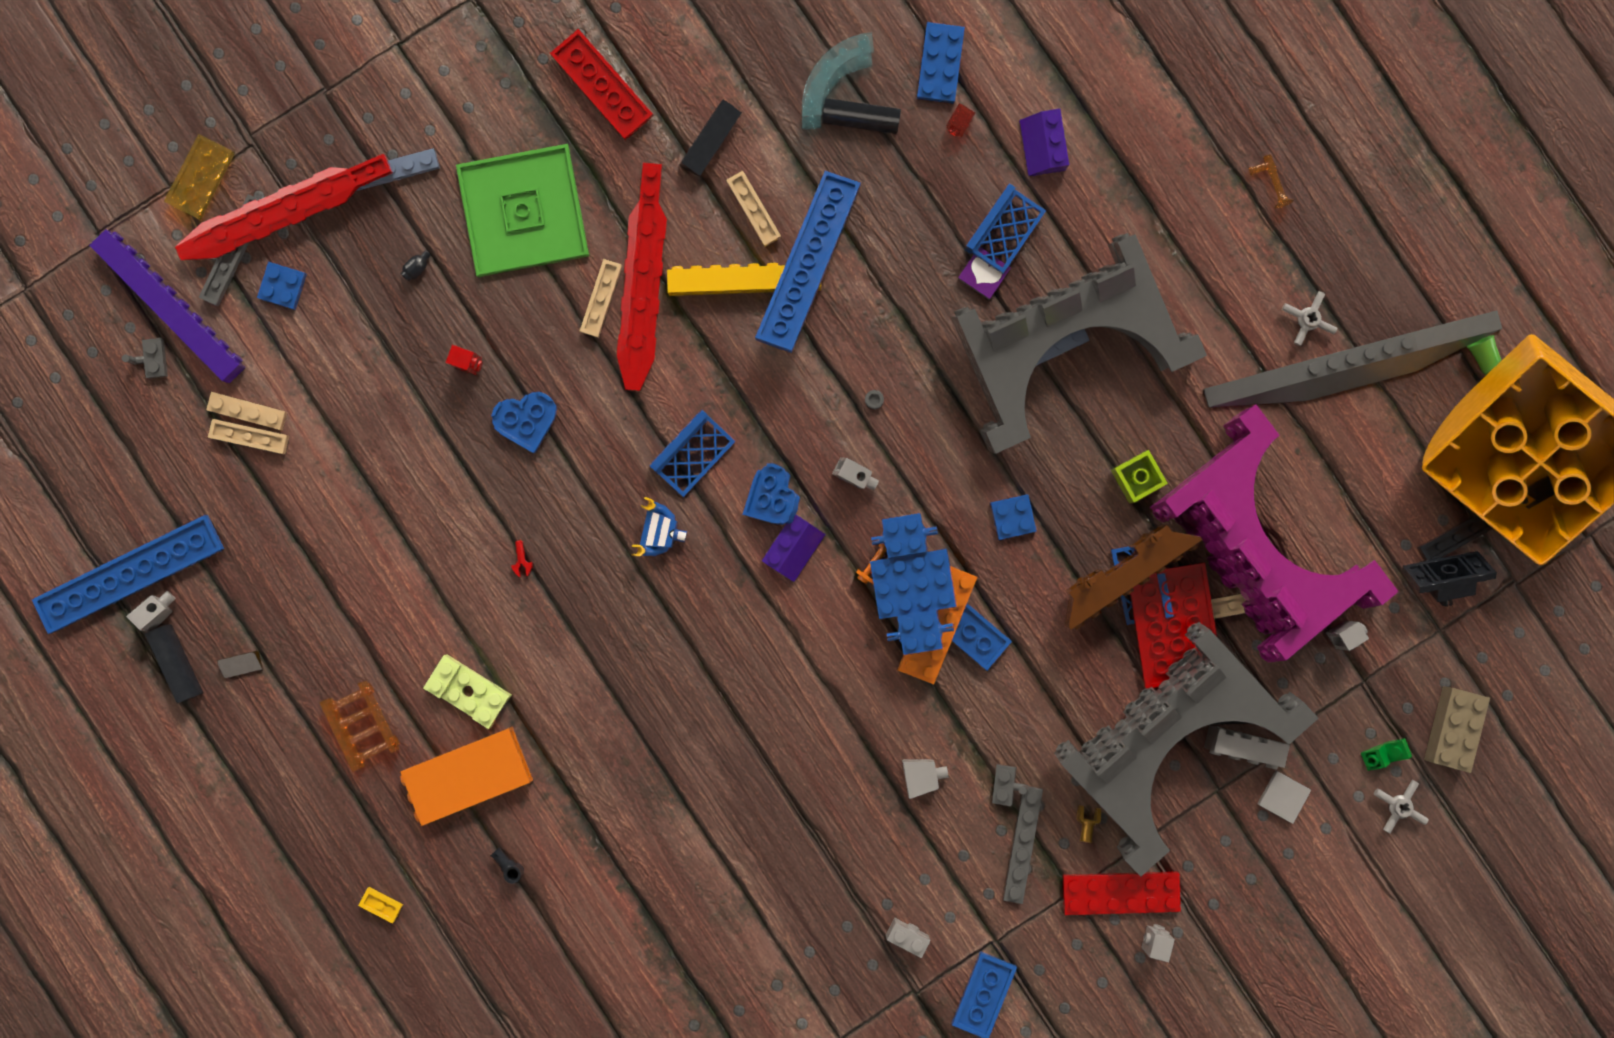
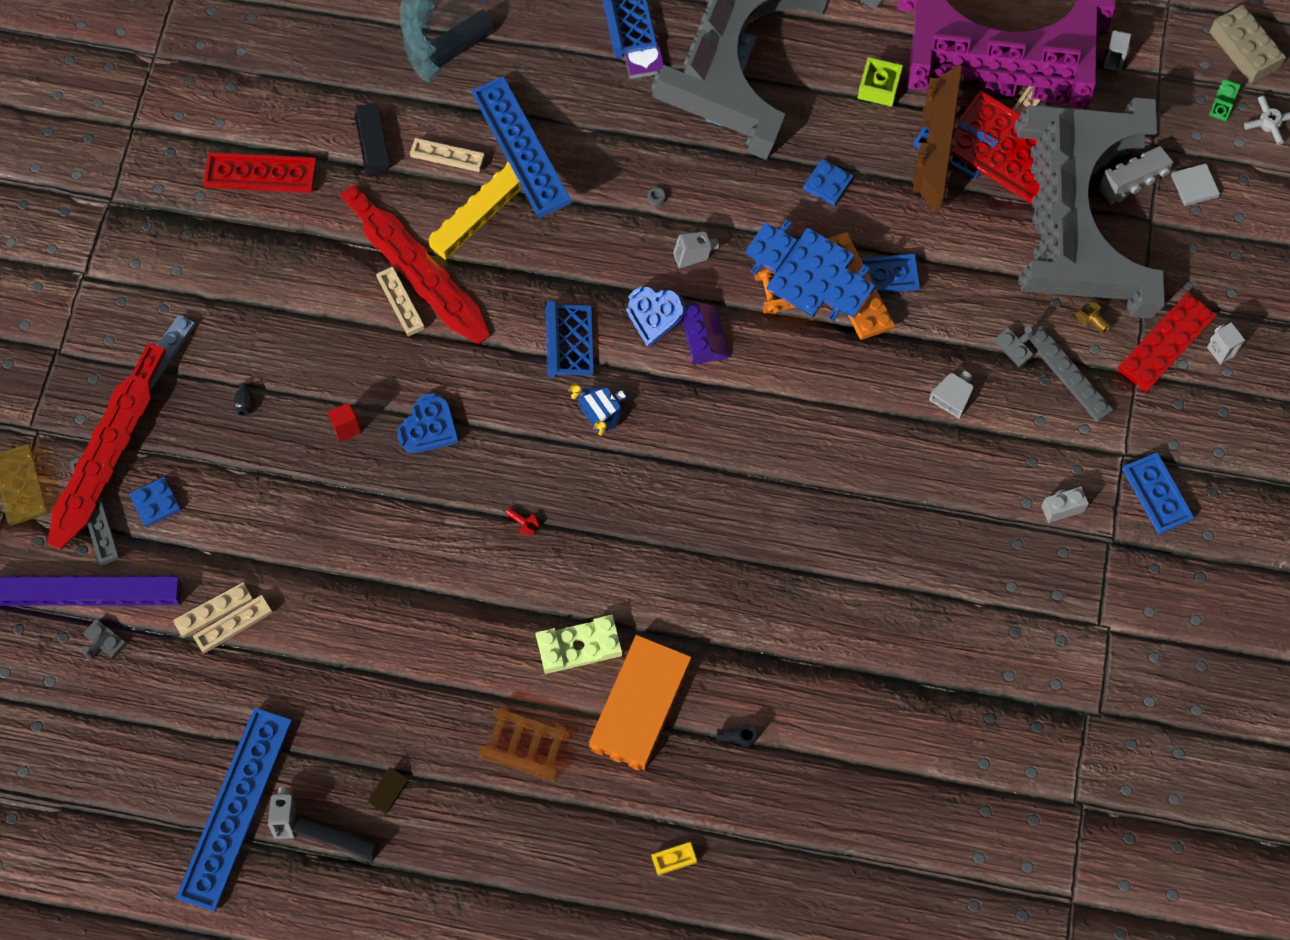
camera: 45 degrees left, 20 degrees down
bright green tile [456,144,589,277] -> none

